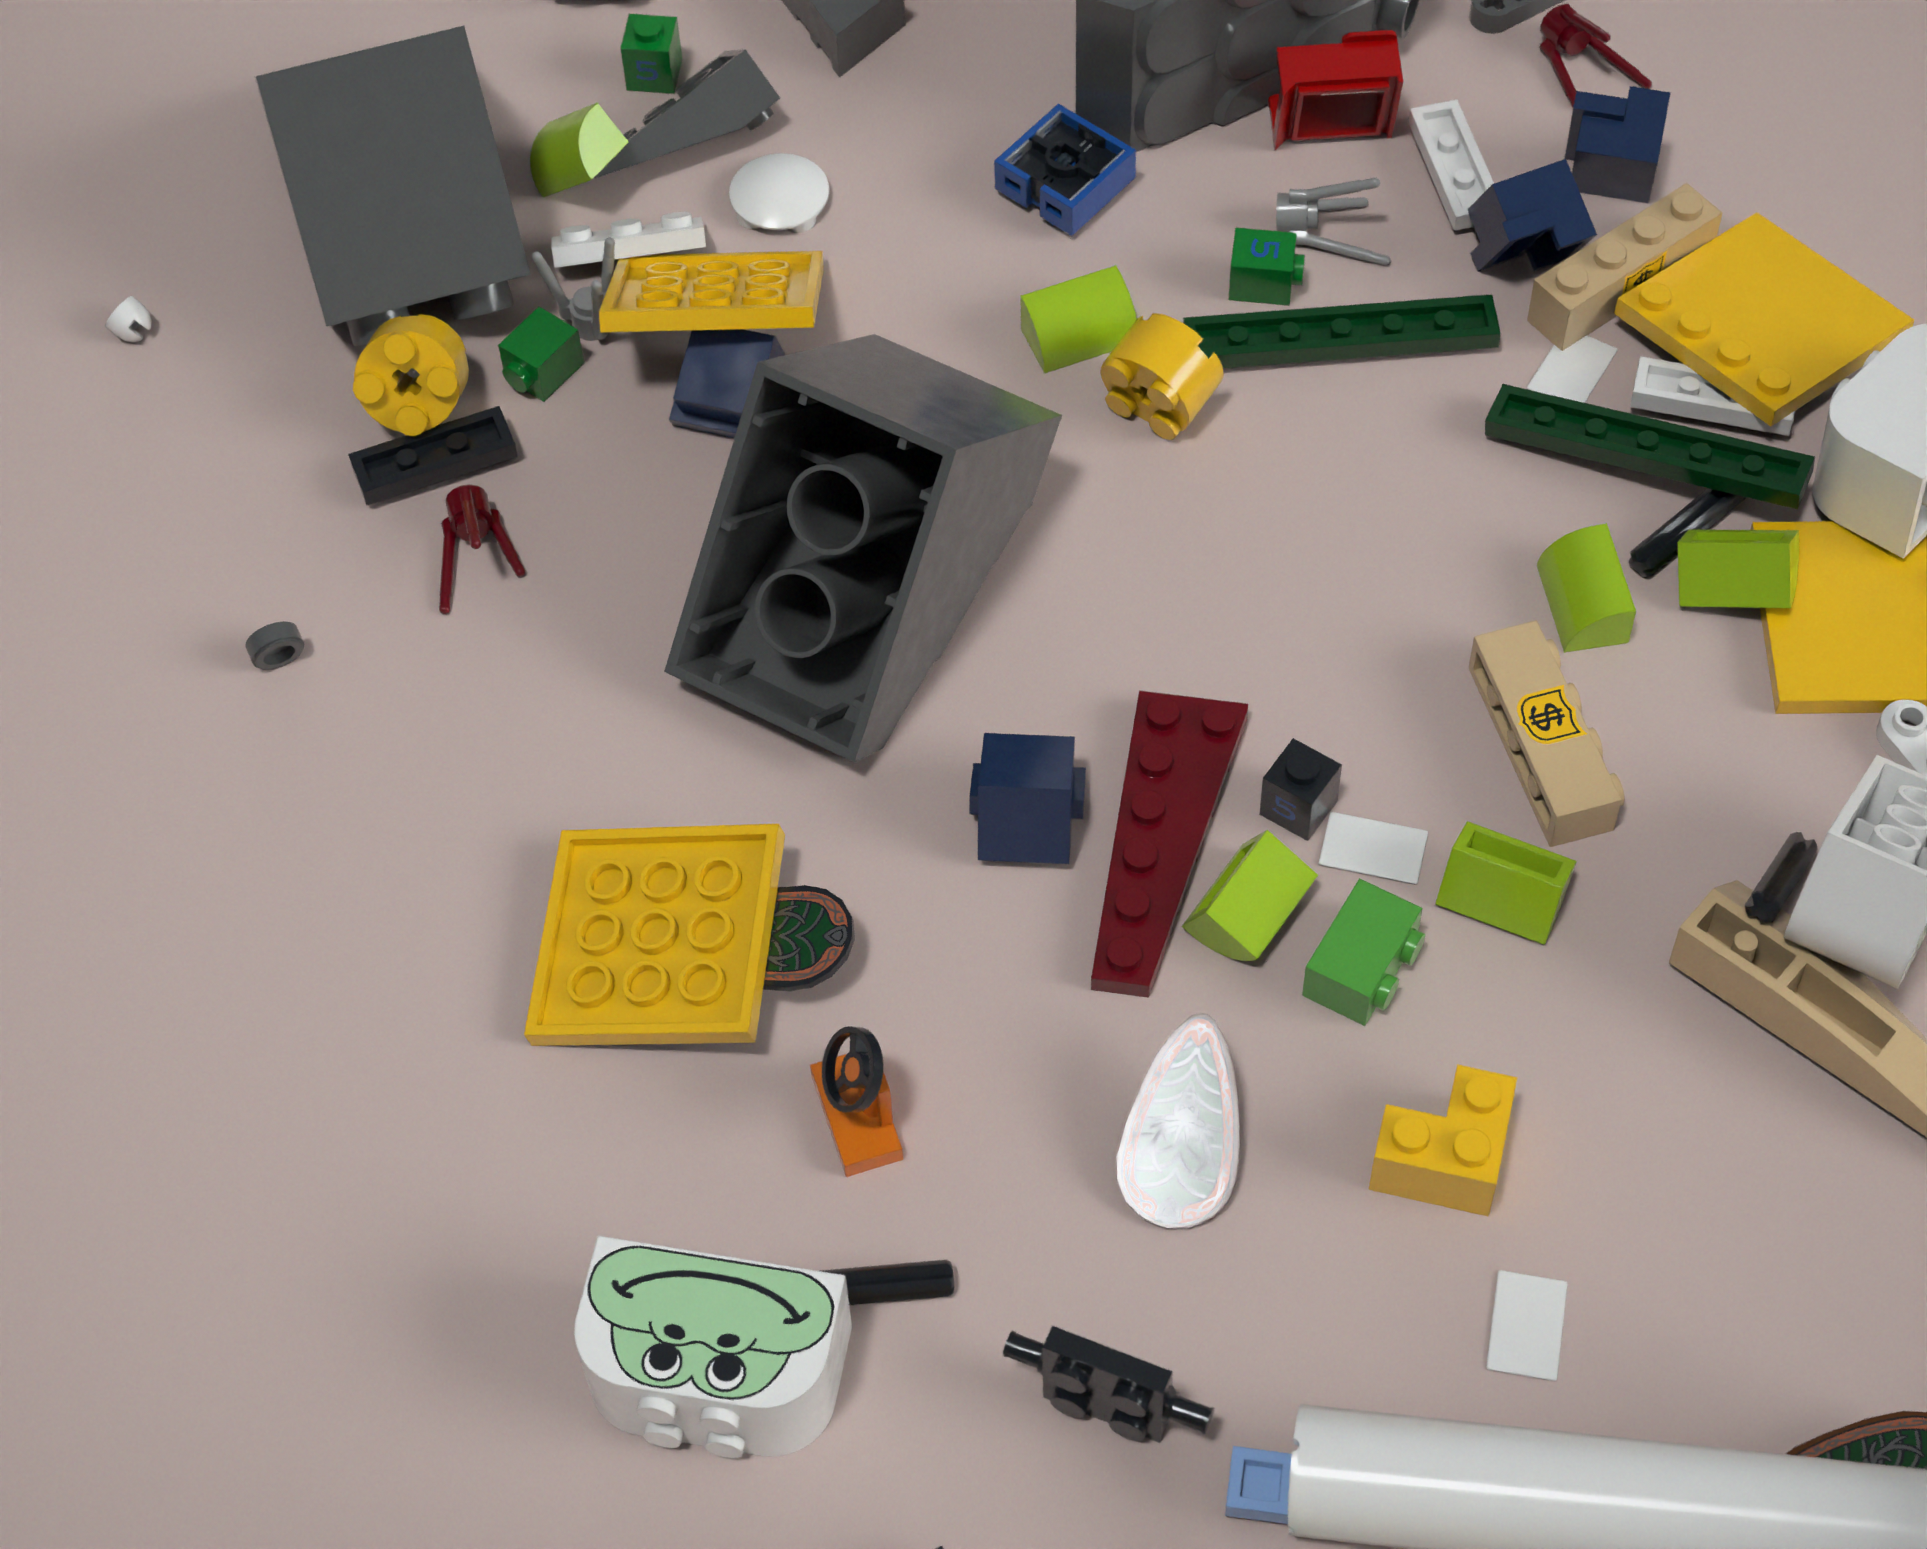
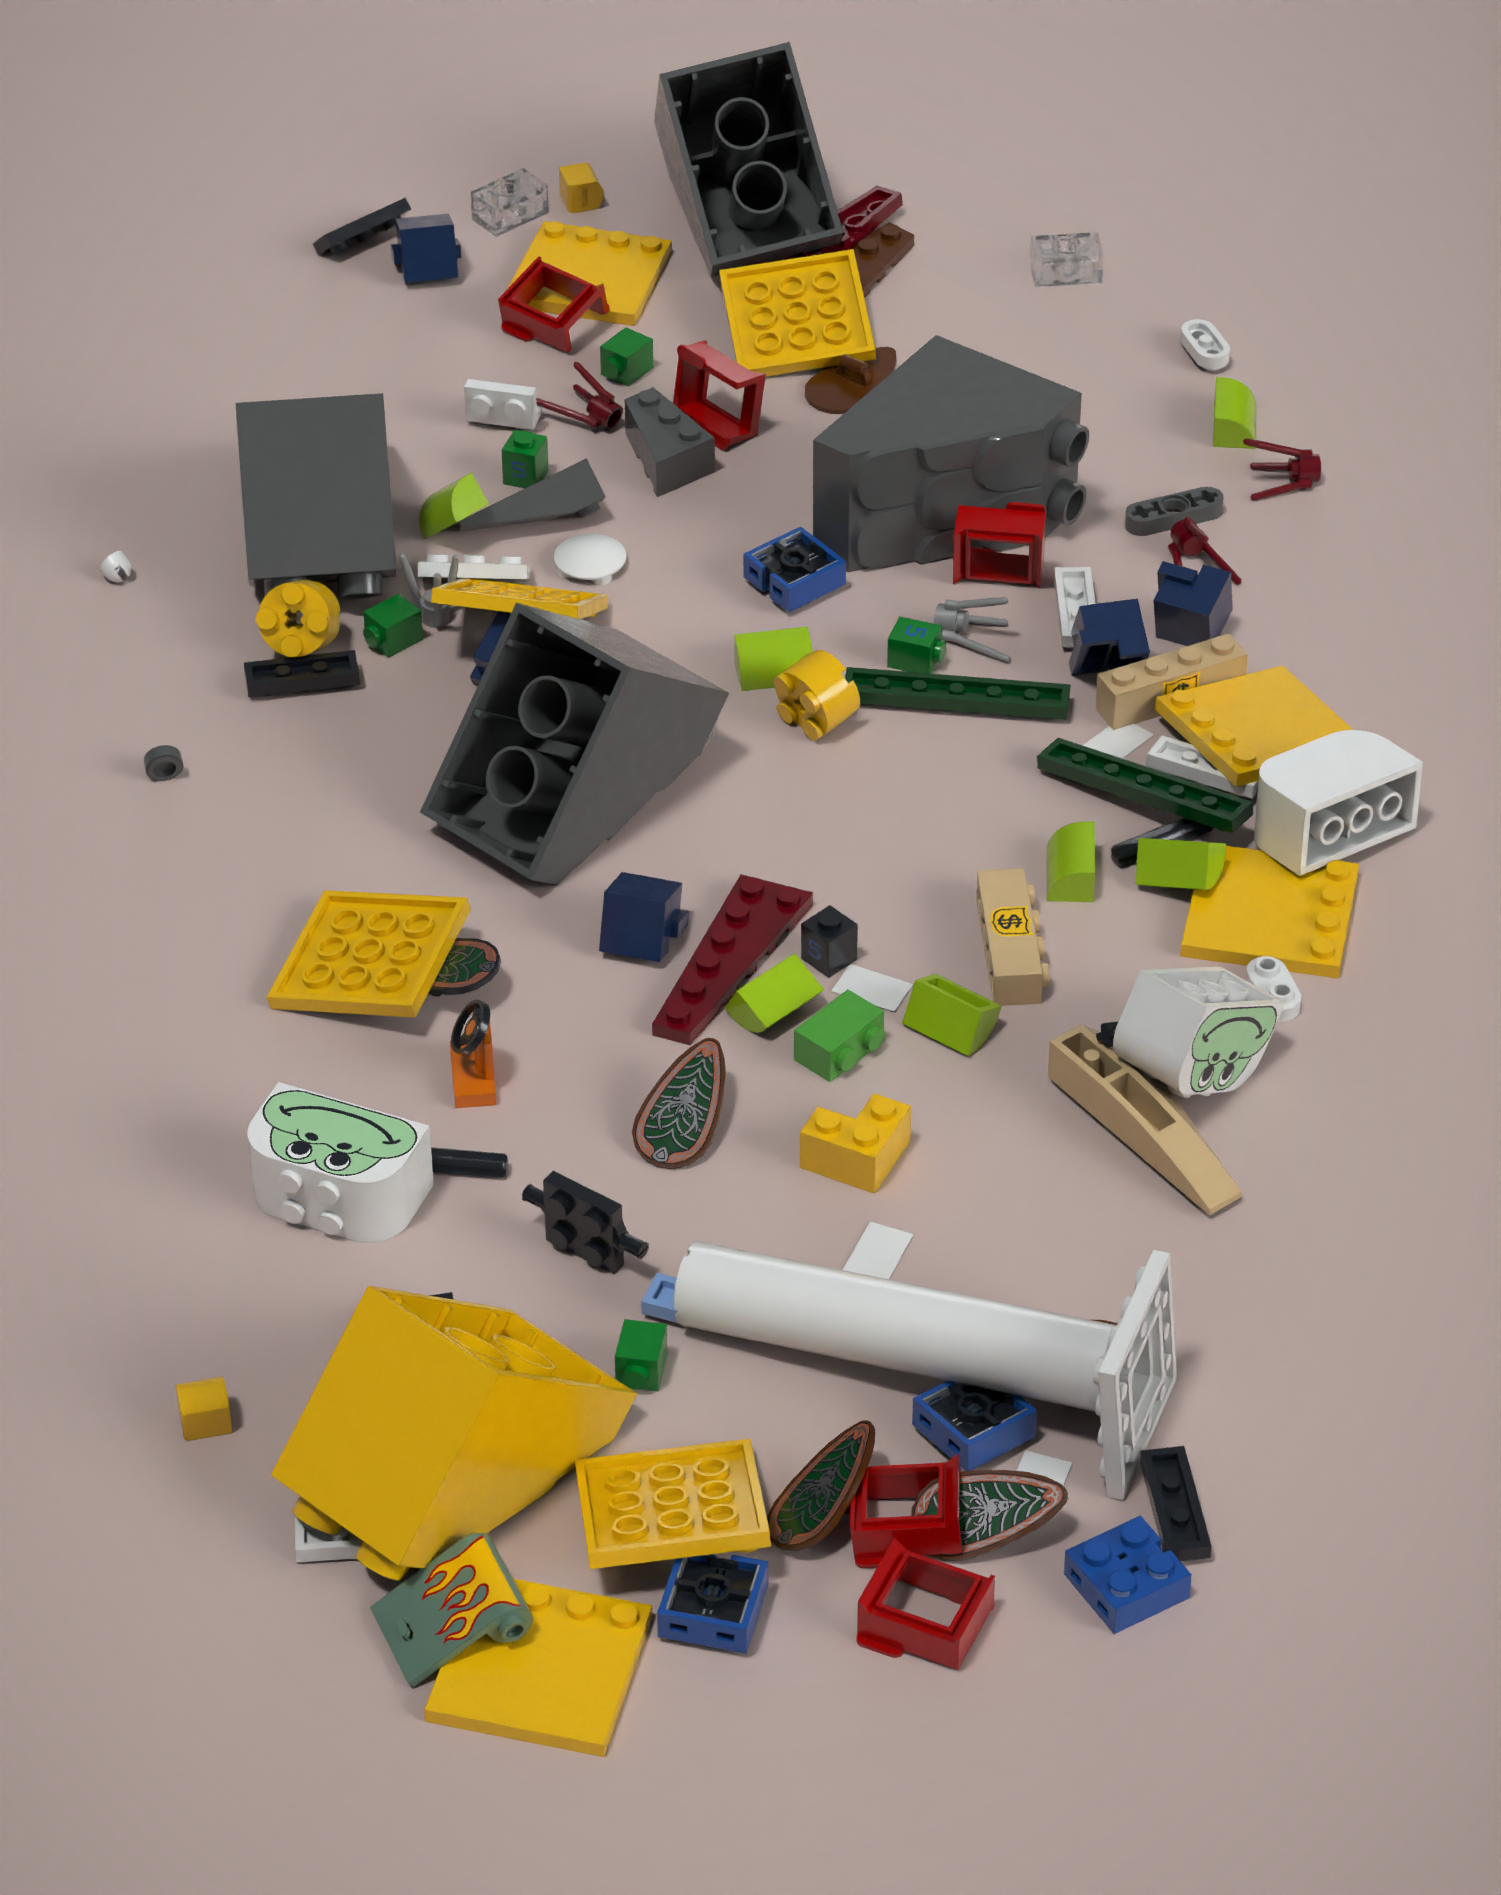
camera: 10 degrees right, 15 degrees down
dark red plant [439,485,525,614] -> none

